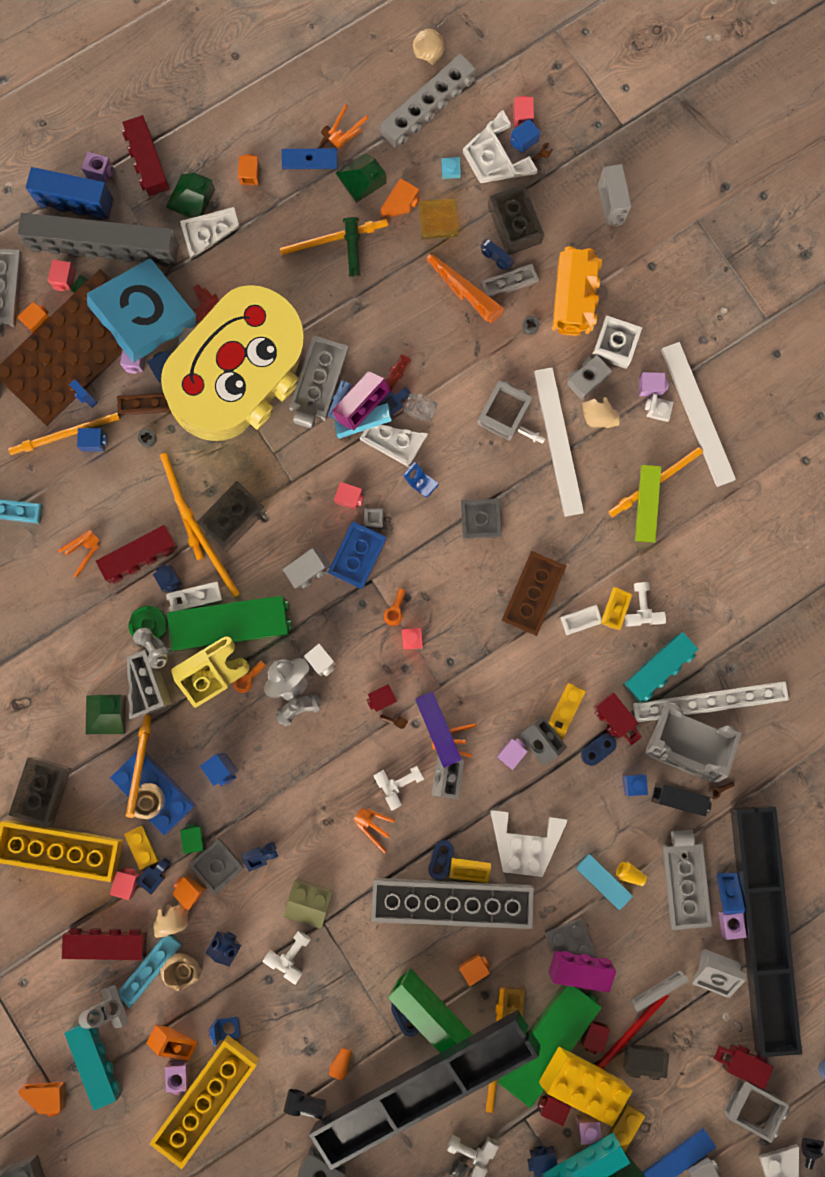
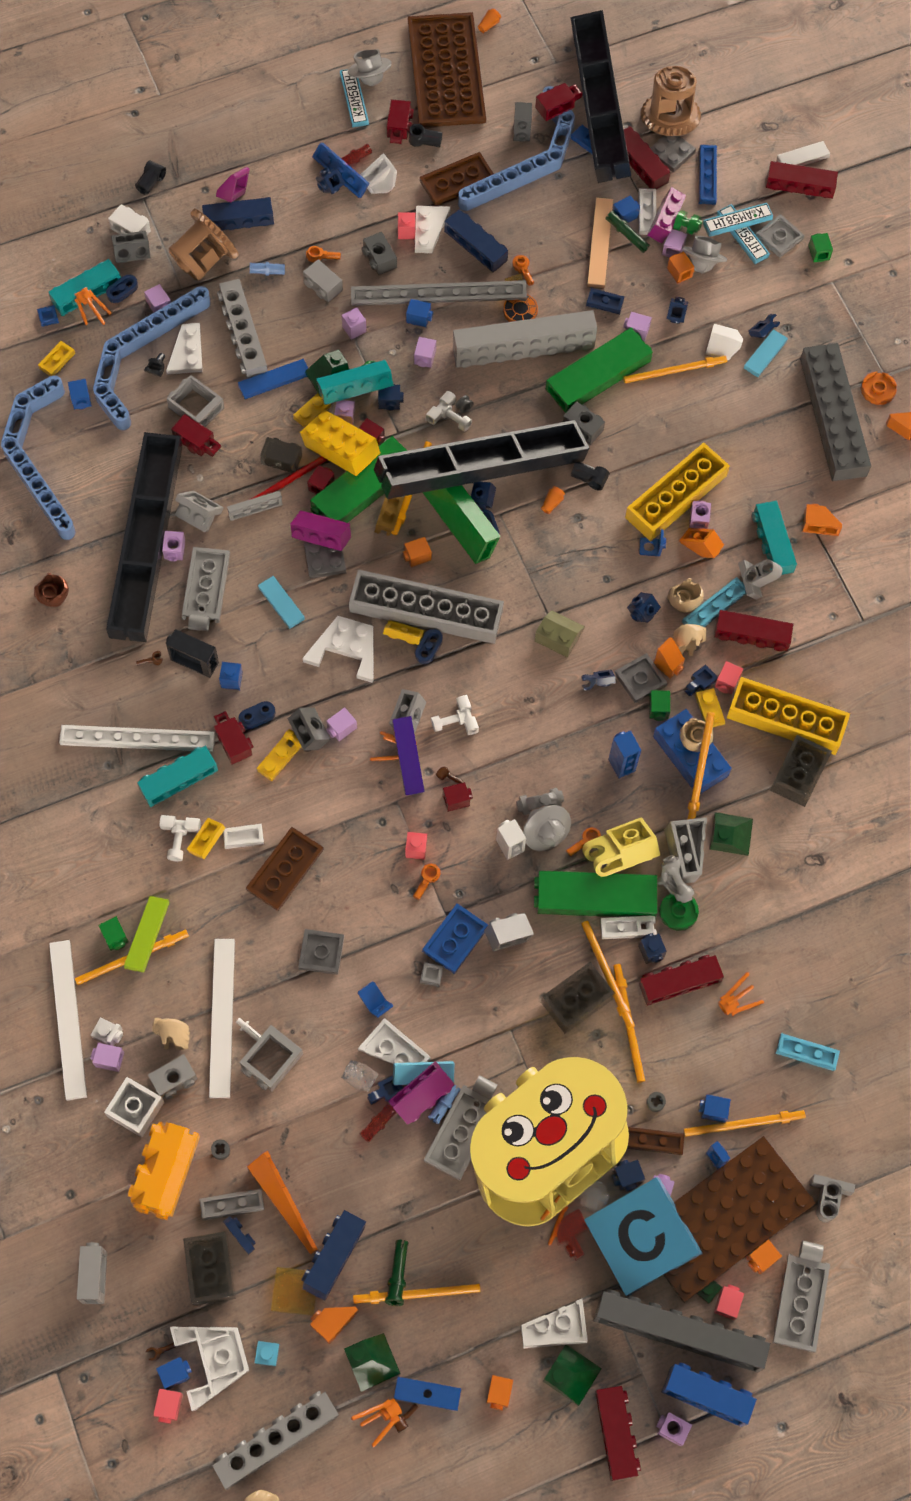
camera: 170 degrees left, 15 degrees down
white bar [262,930,311,984] -> none
coral brick [334,482,365,510] -> none
orange plant [353,808,395,853] -> none
yellow cone [616,862,647,886] -> none
light grey windscreen [645,703,741,783] -> none
blue plate [716,873,745,914] -> none
none -> green brick [98,916,129,951]
none -> dark blue brick [301,1210,366,1301]
none -> dark blue brick [471,481,496,510]

